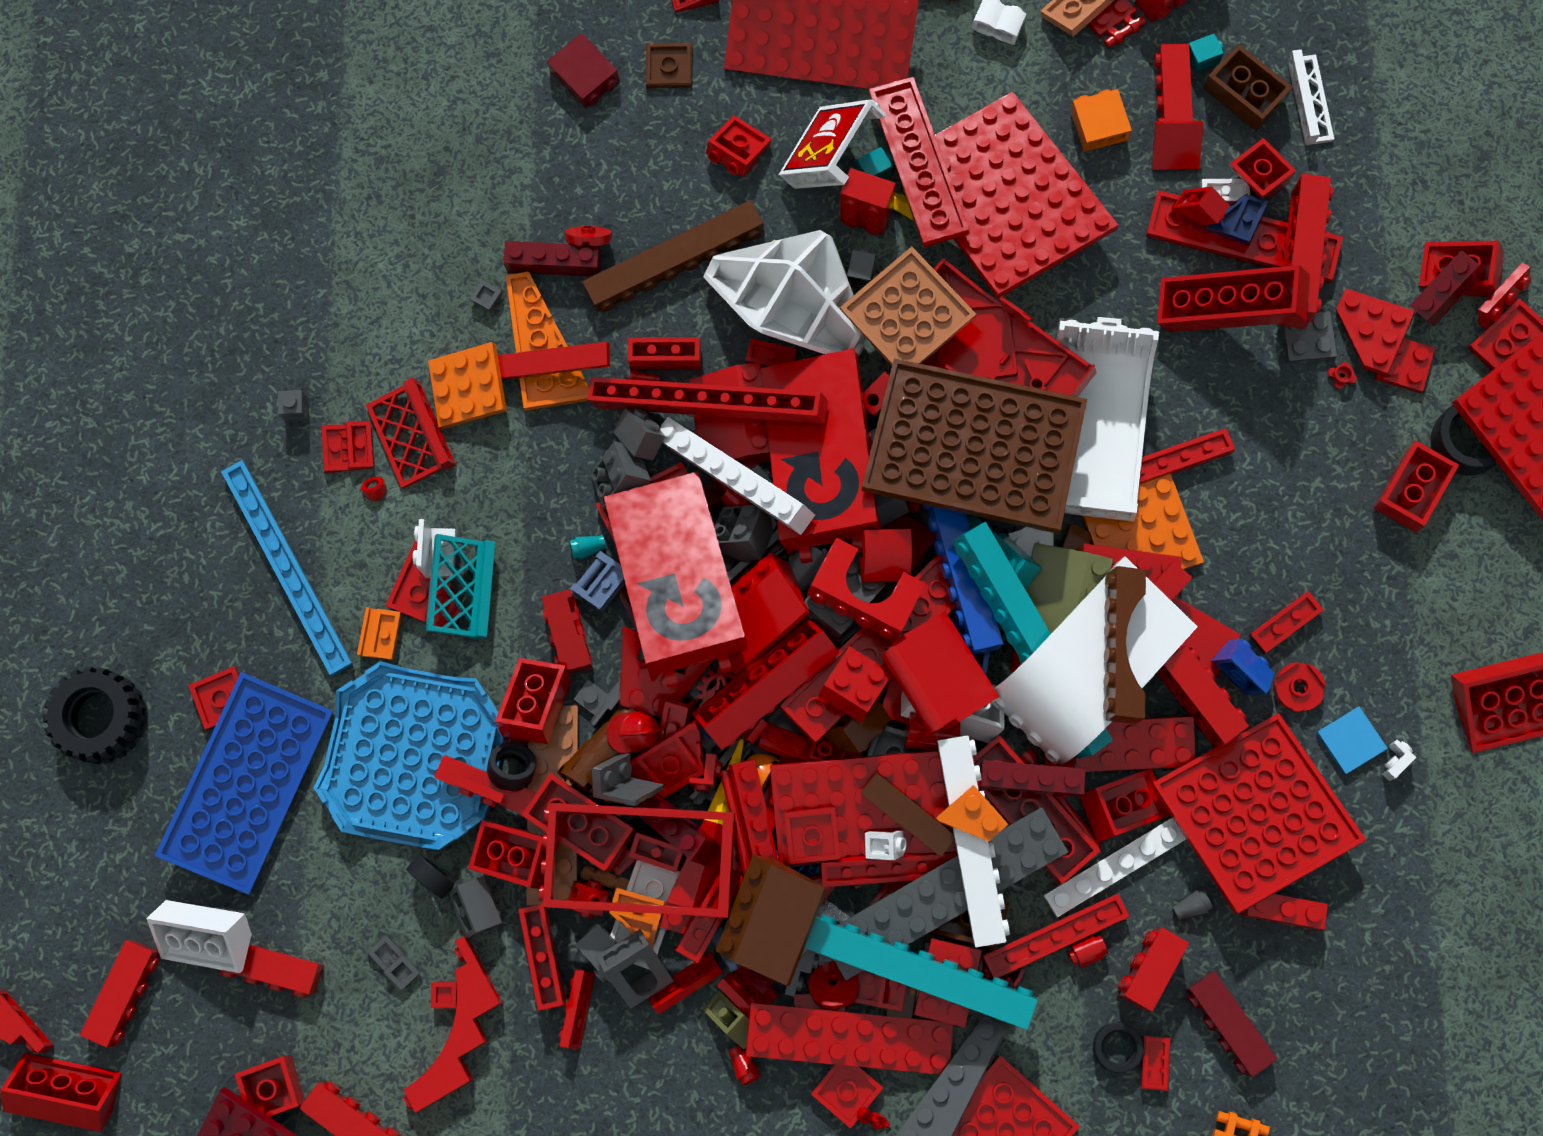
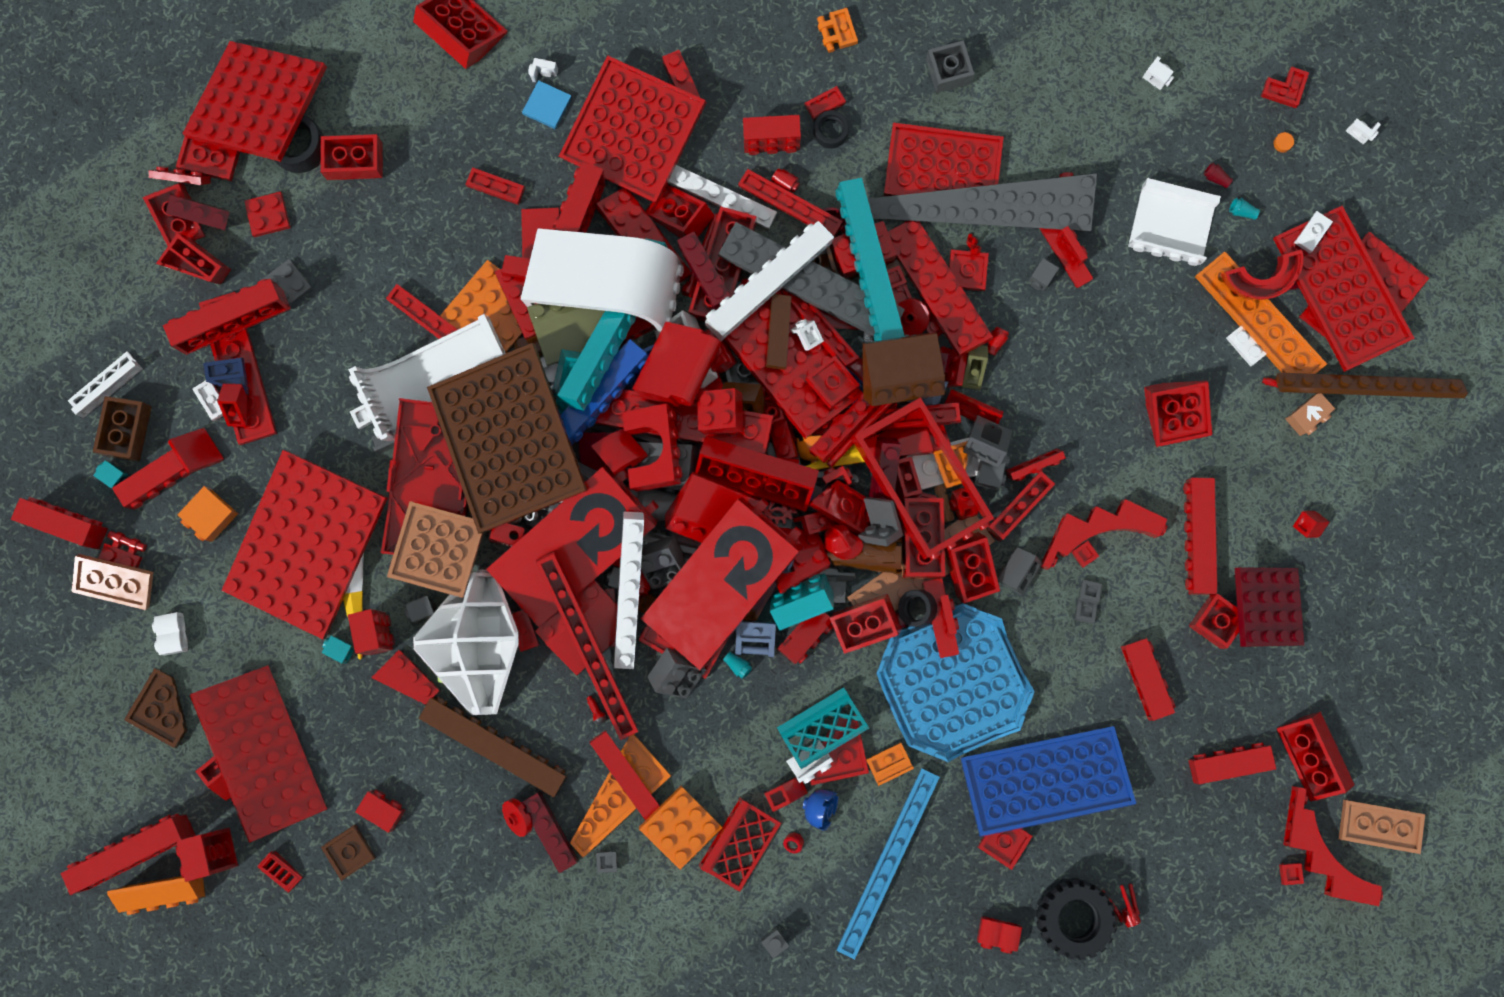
camera: 130 degrees left, 5 degrees up
white slope [146,900,252,973] -> none
red slope [321,421,373,473] -> none
black tyre [406,854,455,899] -> none
dark red brick [547,33,620,108] -> none
dark grey brick [613,408,665,460] -> none
red brick [628,338,702,370] -> none
red plate [705,115,772,177] -> none
panel [779,100,887,189] -> none
plate [869,77,969,247] -> none
orange wing [936,785,1008,842] -> none
reddish brown arch [1103,566,1146,724] -> none
red brick [1157,265,1310,332] -> none
dark grey cone [1173,890,1213,921] -> none
dark red brick [1186,971,1277,1077] -> none
blue slope [1211,638,1274,695] -> none
red slope [1229,138,1296,199] -> none
red plate [1273,662,1325,713] -> none
red plate [1328,362,1357,389] -> none
red plate [1336,288,1415,377] -> none
none -> red wedge [156,233,231,285]
none -> red brick [355,789,406,833]
none -> red wing [371,650,441,705]
none -> red slope [764,777,808,812]
none -> teal brick [770,573,834,631]
none -> blue cylinder [803,789,838,831]
none -> red brick [977,916,1022,954]
none -> red plant [1102,884,1141,927]

